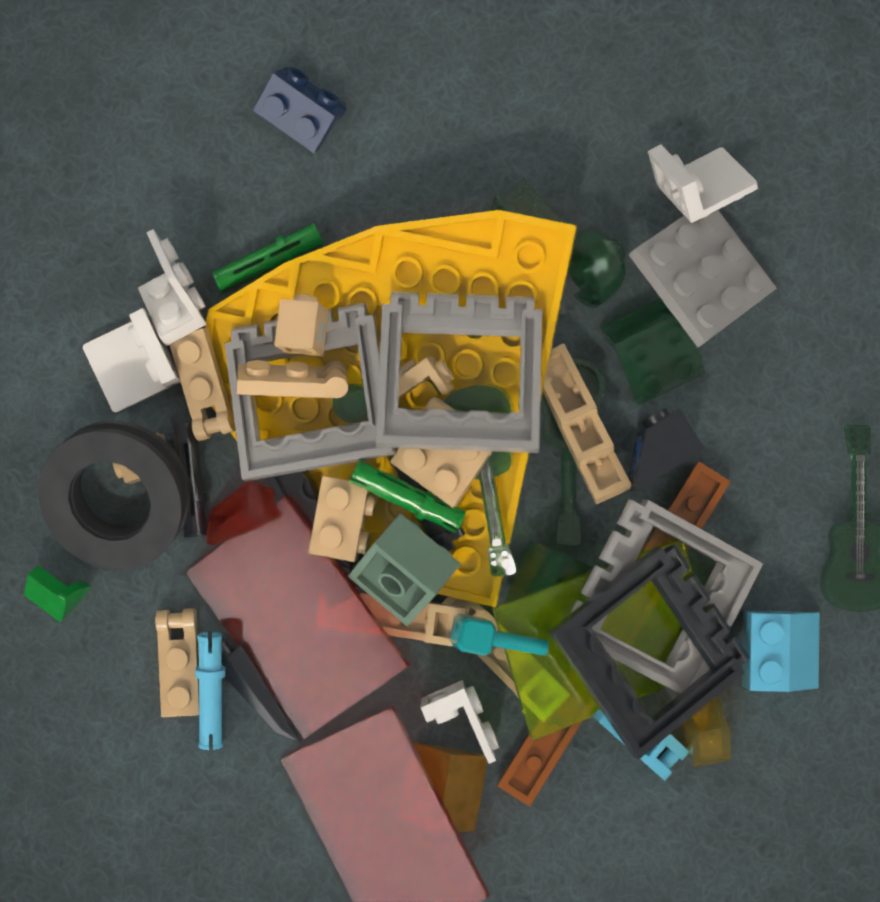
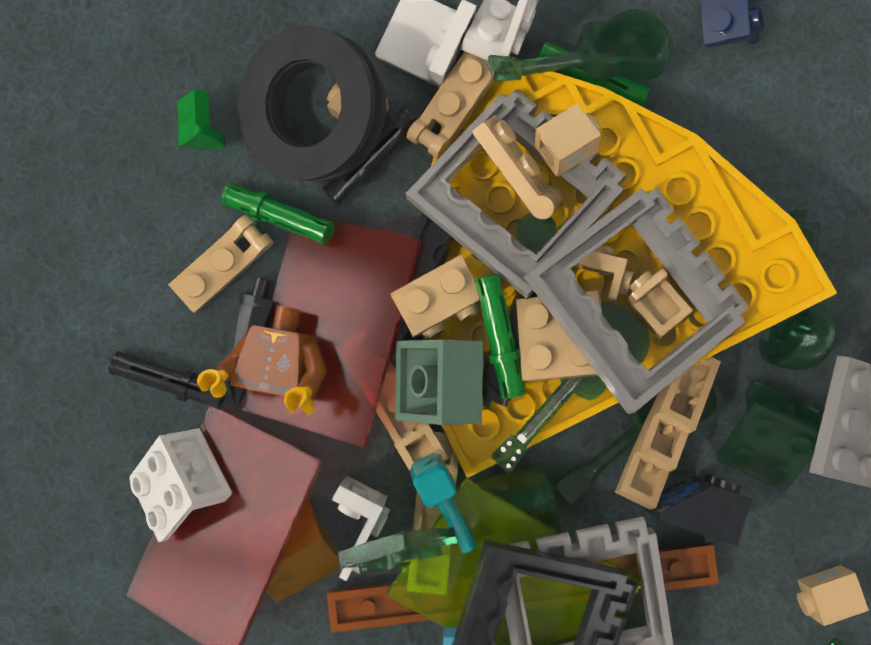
camera: 55 degrees right, 0 degrees up
medium azure pin [195,632,225,750] -> none
clear red slope [206,480,275,546] -> none
none -> black pin [109,351,228,410]
none -> white bracket [130,428,232,542]
none -> torso [197,305,327,414]
none -> green pin [221,182,335,246]
none -> clear green plate [338,527,457,574]
none -> clear green piece [487,9,674,81]
none -> tan bracket [626,268,693,339]
none -> tan brick [797,565,869,626]

